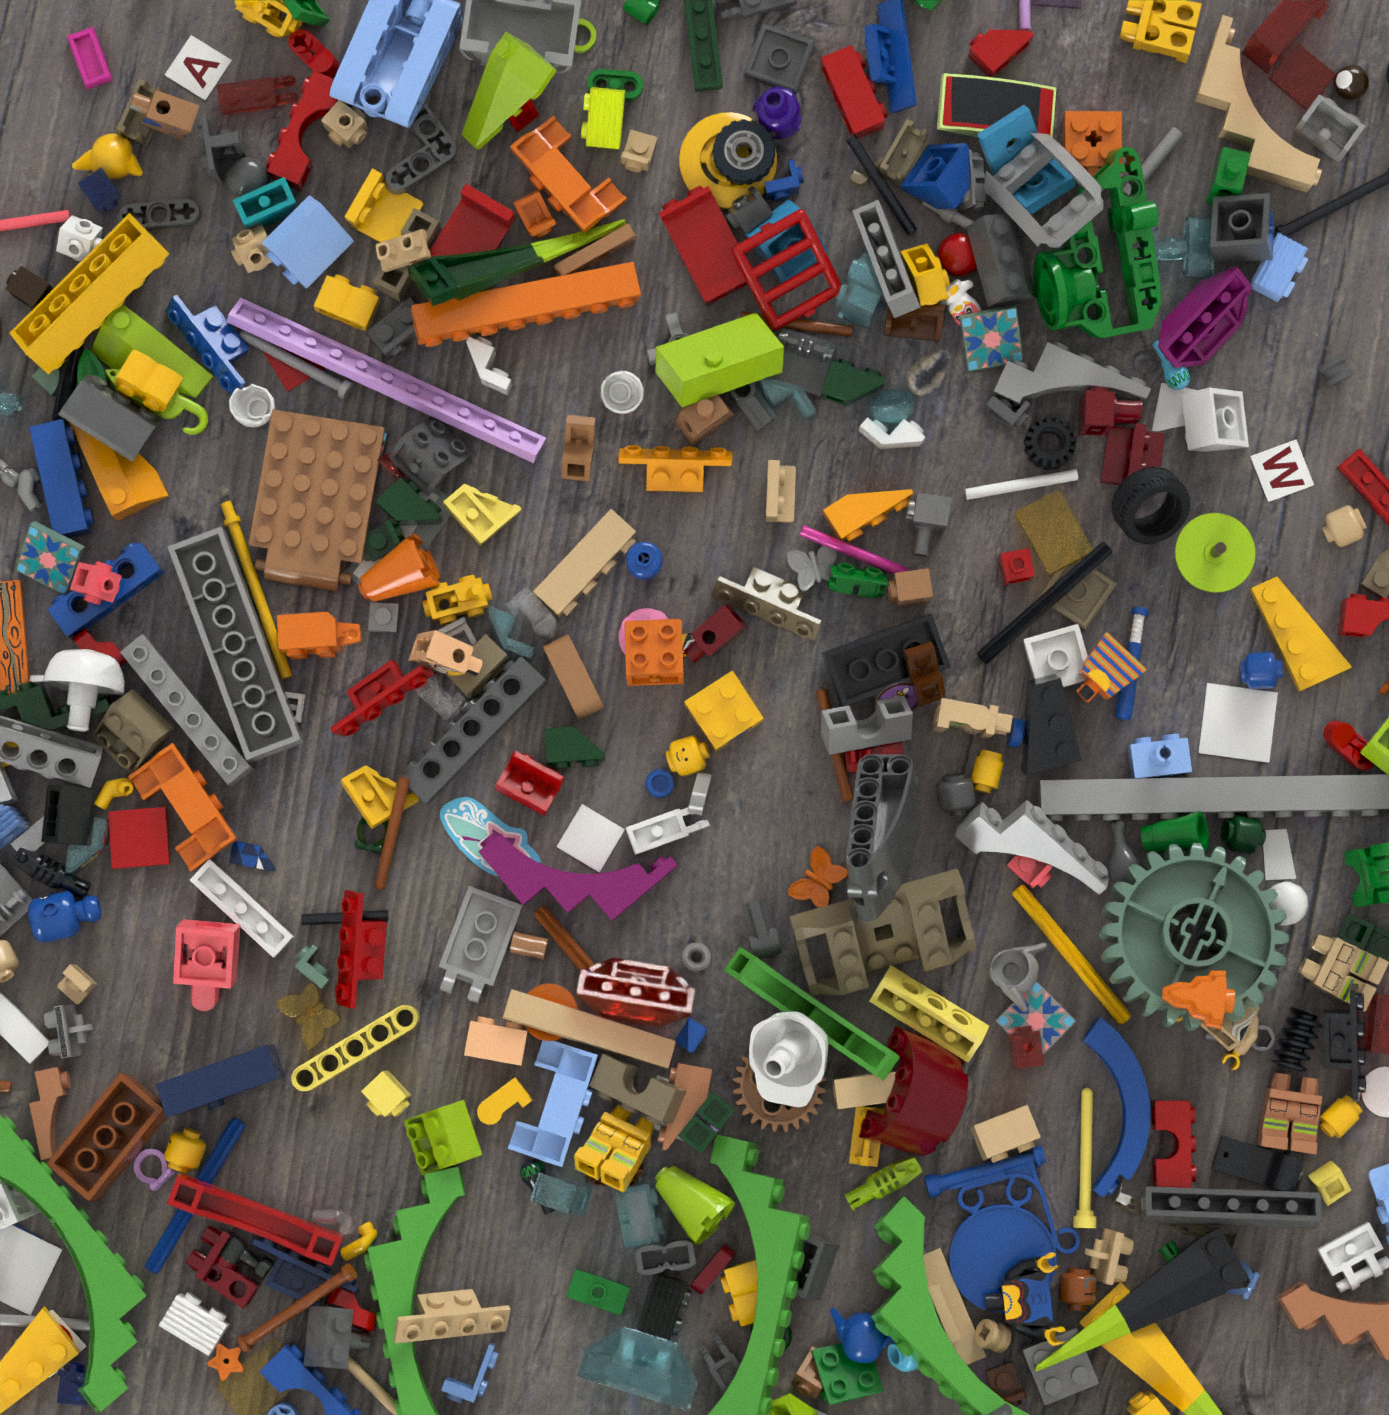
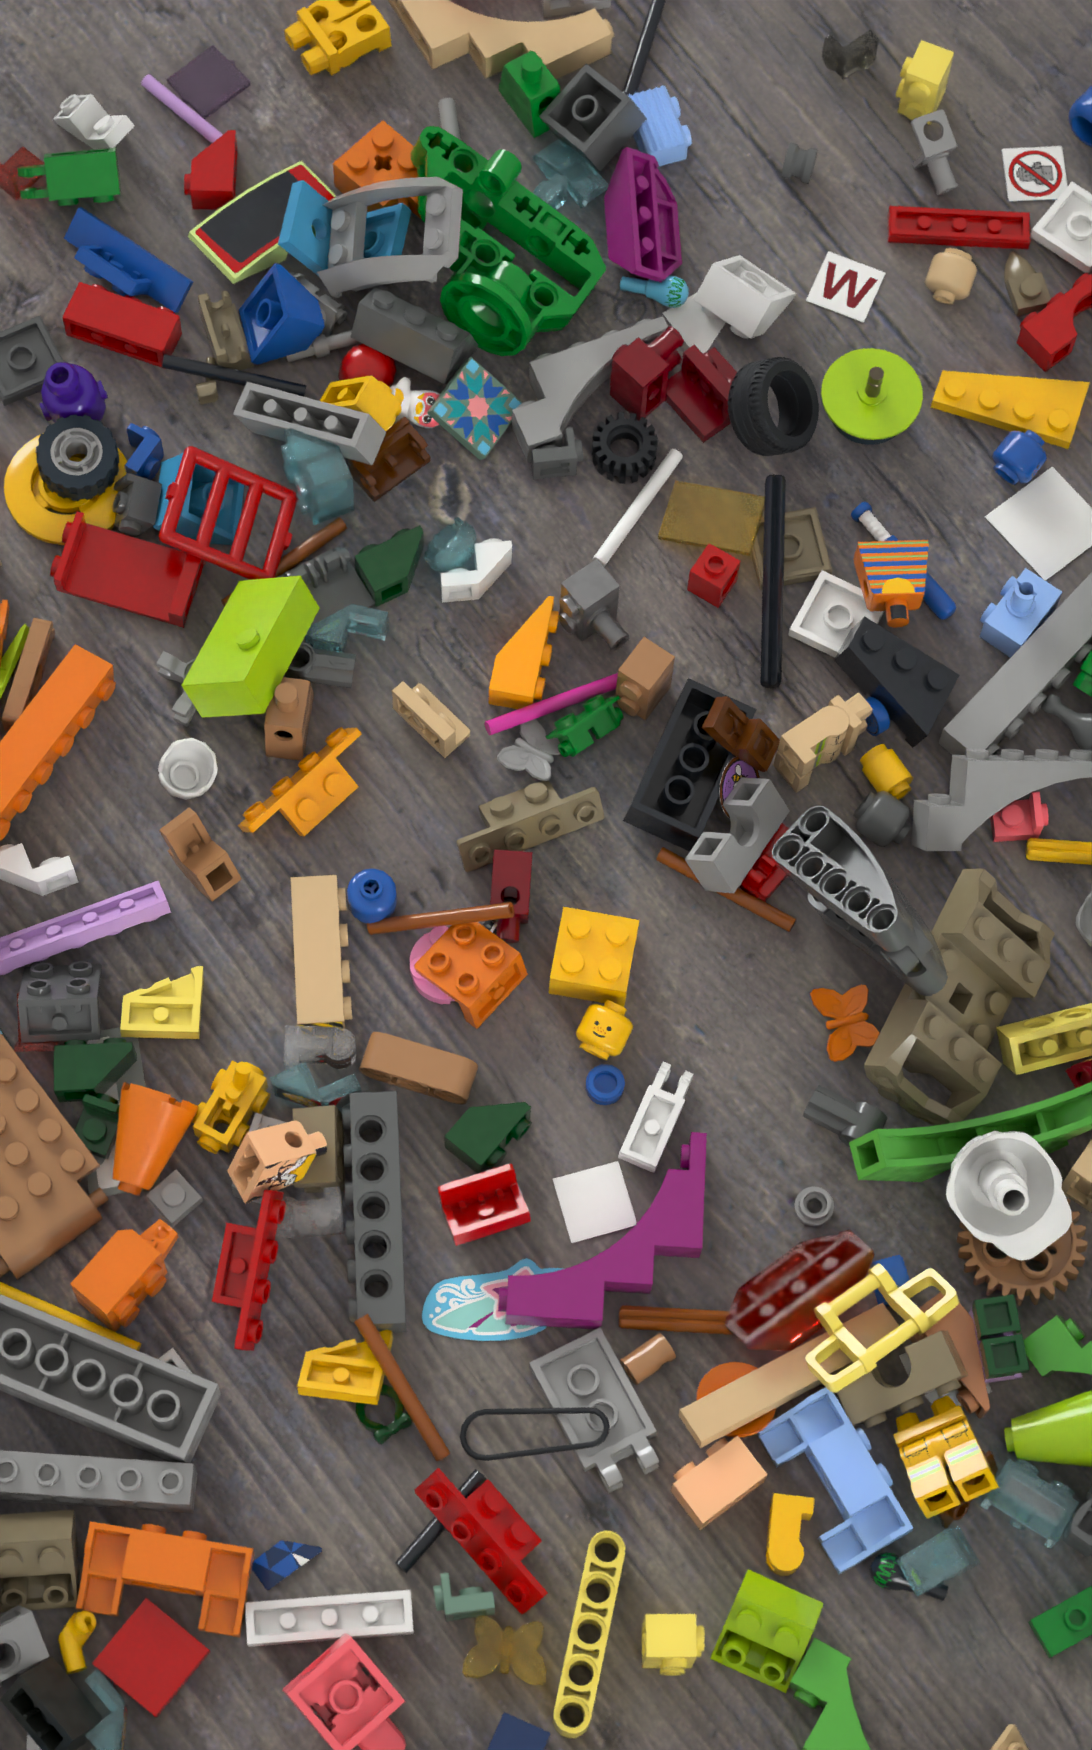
camera: 50 degrees left, 15 degrees down
light grey beam [688,771,712,815] -> none
none -> dark orange piece [367,902,514,935]
none -> black piece [460,1407,610,1461]
none -> light yellow bar [805,1263,959,1393]

